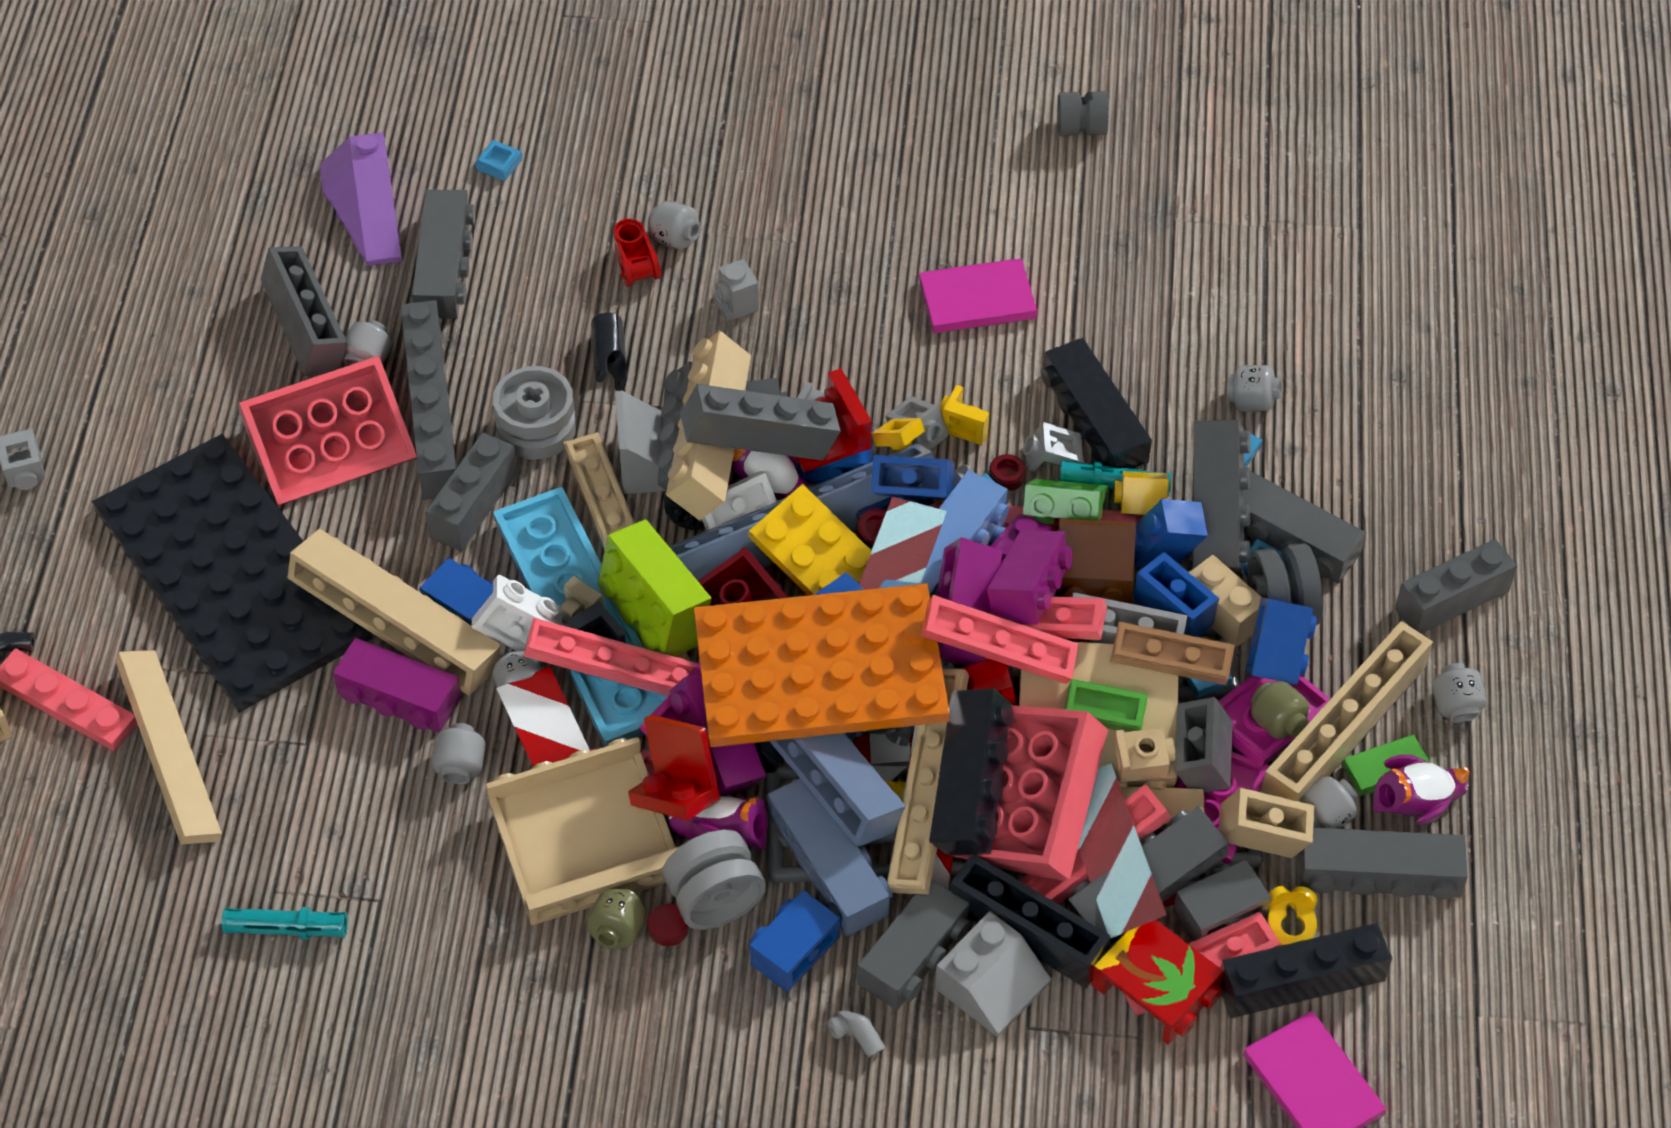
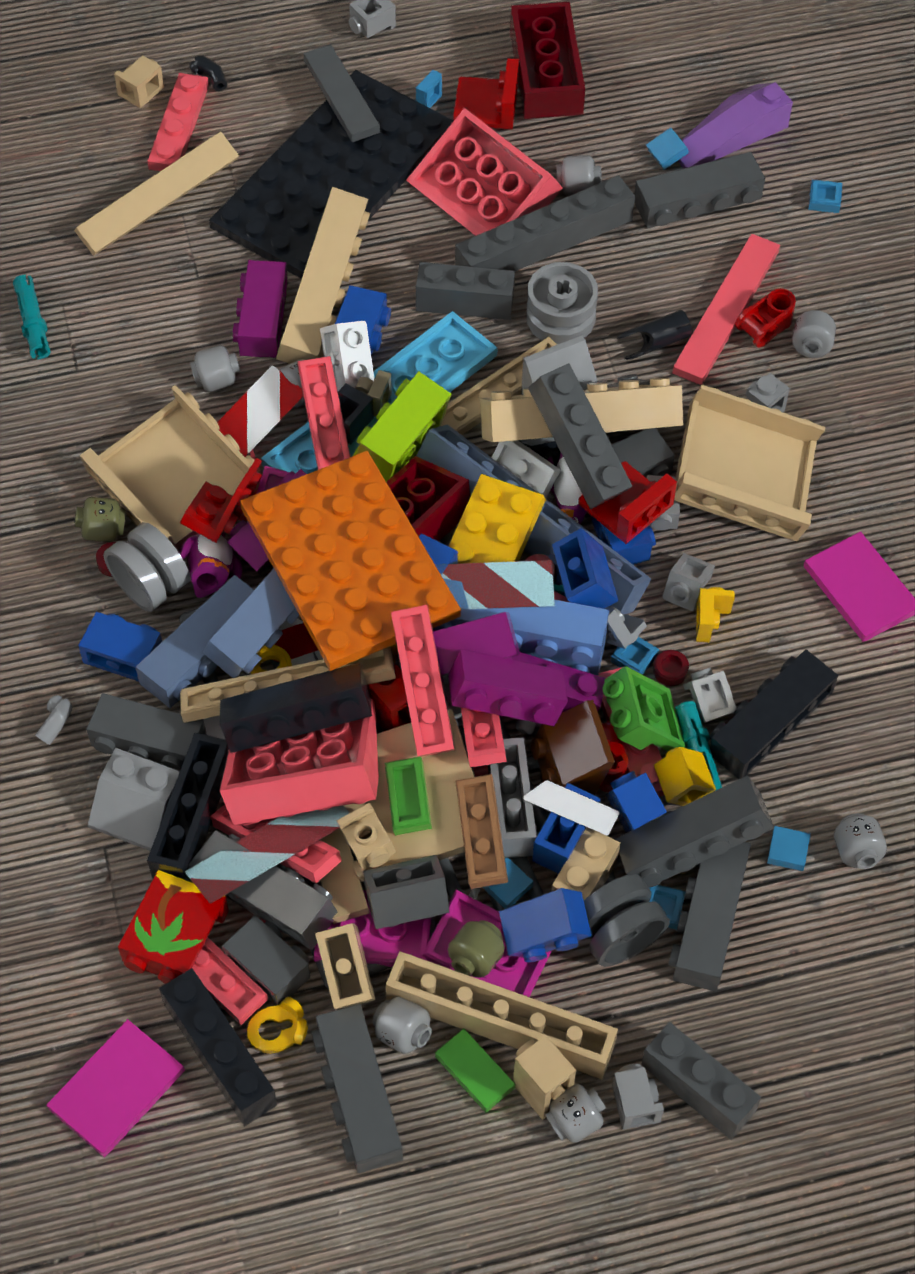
camera: 70 degrees right, 5 degrees up
dark grey brick [260,246,347,376] -> none
yellow plate [872,418,925,450] -> none
magenta animal [1373,755,1469,826] -> none
none -> dark grey tile [303,44,380,142]
none -> dark azure tile [416,70,442,108]
none -> red bracket [453,58,519,130]
none -> dark red brick [510,1,585,119]
none -> tan brick [513,1035,576,1120]
none -> white sticker [523,780,619,835]
none -> light grey brick [612,1064,664,1130]
none -> dark azure tile [646,127,689,170]
none -> coral tile [672,234,780,385]
none -> tan panel [674,385,825,541]

